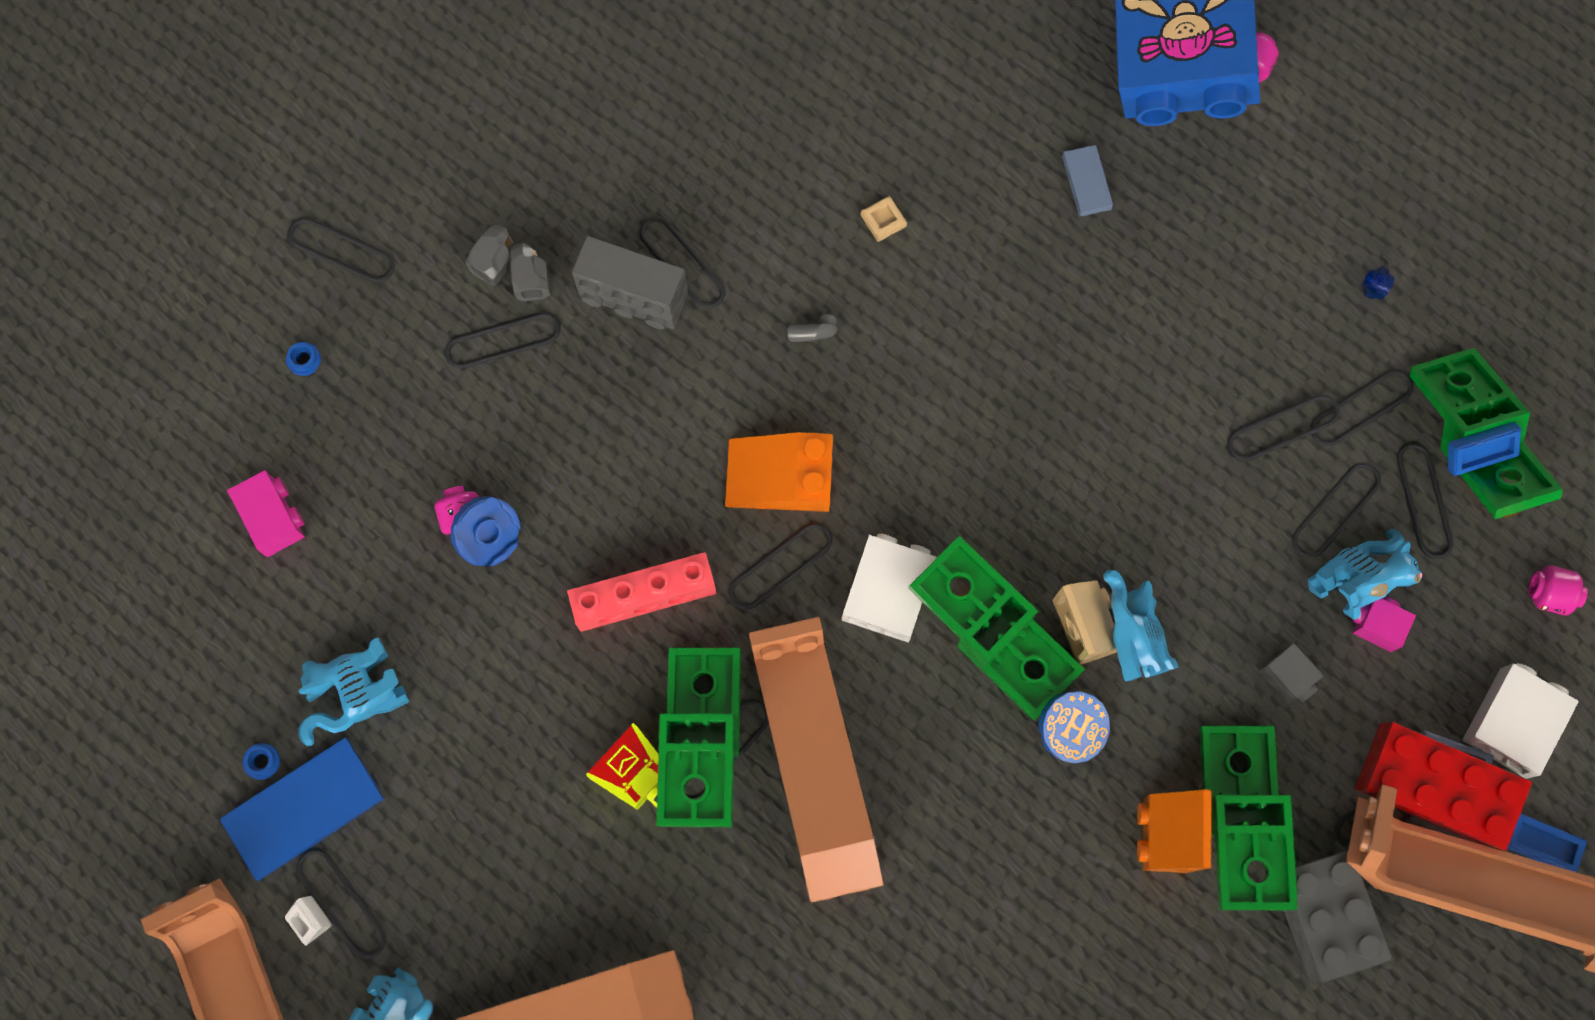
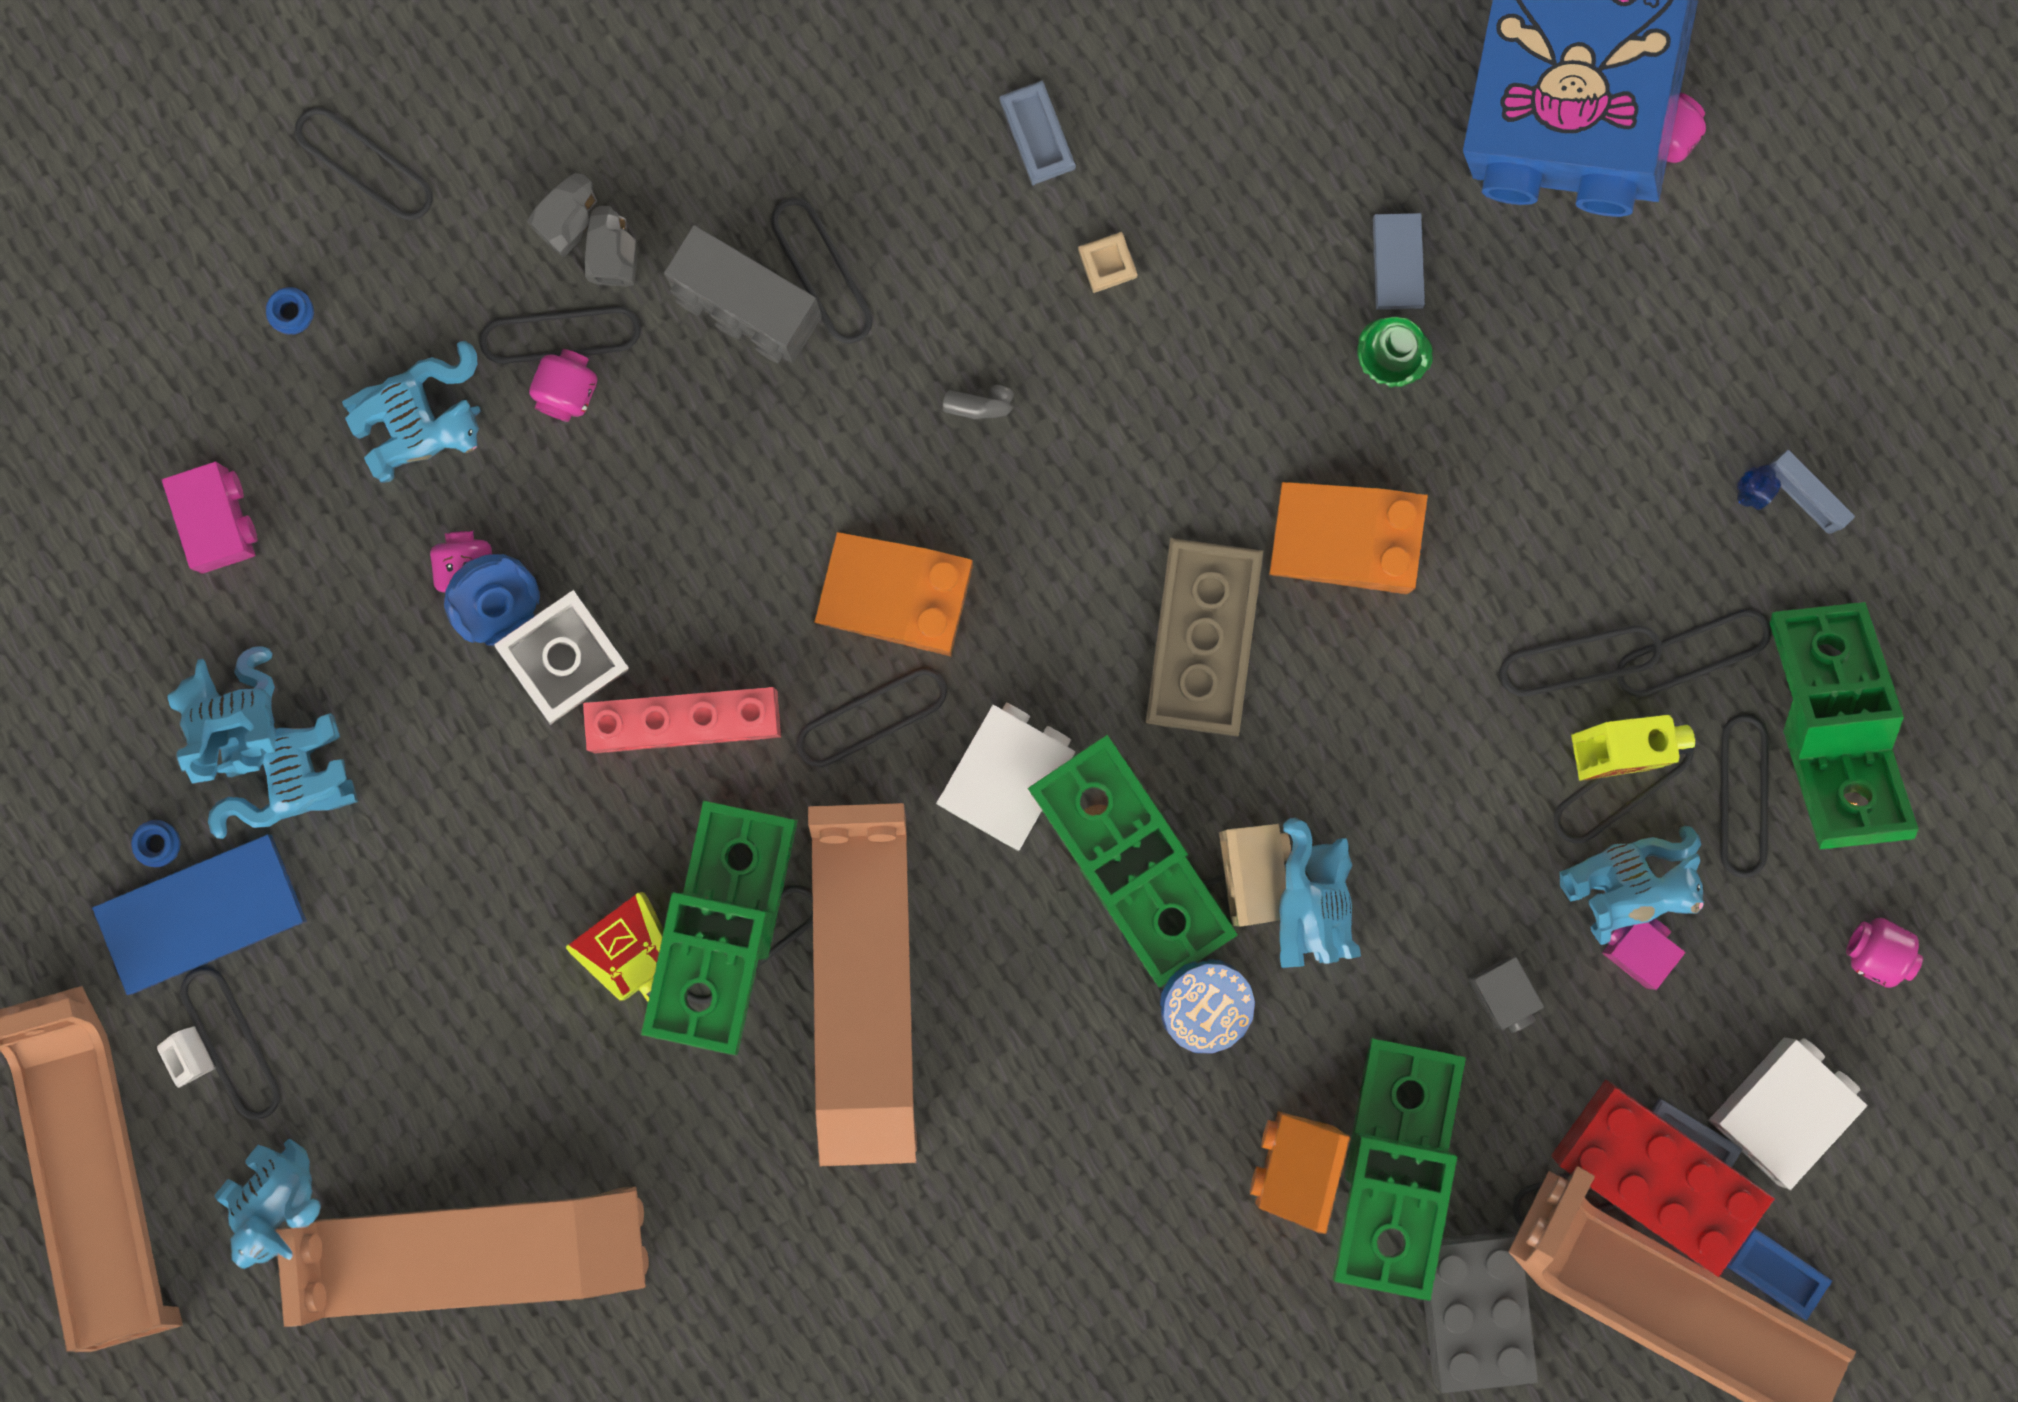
camera: 10 degrees right, 10 degrees up
blue tile [1447,421,1521,476] -> none
none -> dark azure animal [168,646,276,783]
none -> dark azure animal [342,341,481,483]
none -> white brick [494,590,629,725]
none -> dark pink head [529,349,598,422]
none -> sand blue tile [999,80,1076,185]
none -> dark tan tile [1145,538,1263,737]
none -> orange slope [1269,482,1428,594]
none -> green hair [1357,316,1433,388]
none -> neon yellow torso [1571,715,1695,781]
none -> sand blue tile [1765,450,1855,534]

